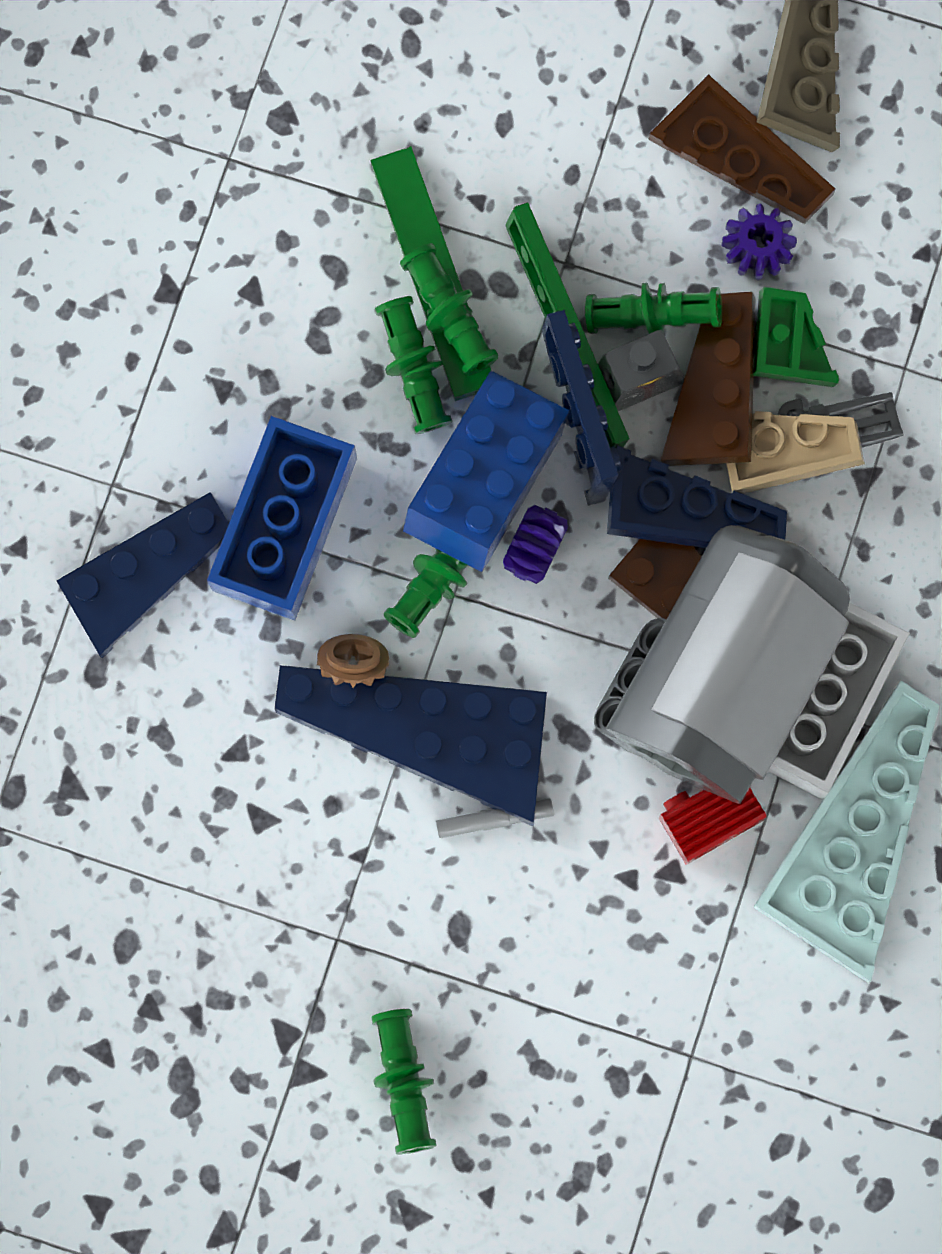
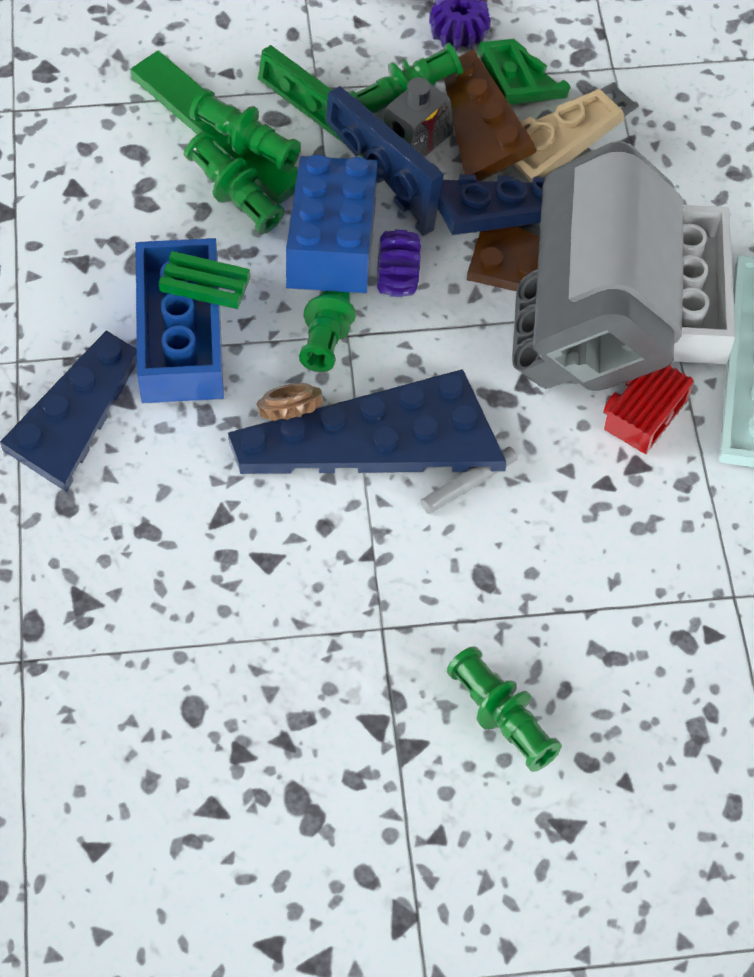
camera: 30 degrees left, 20 degrees down
none -> green tile [159,251,250,309]

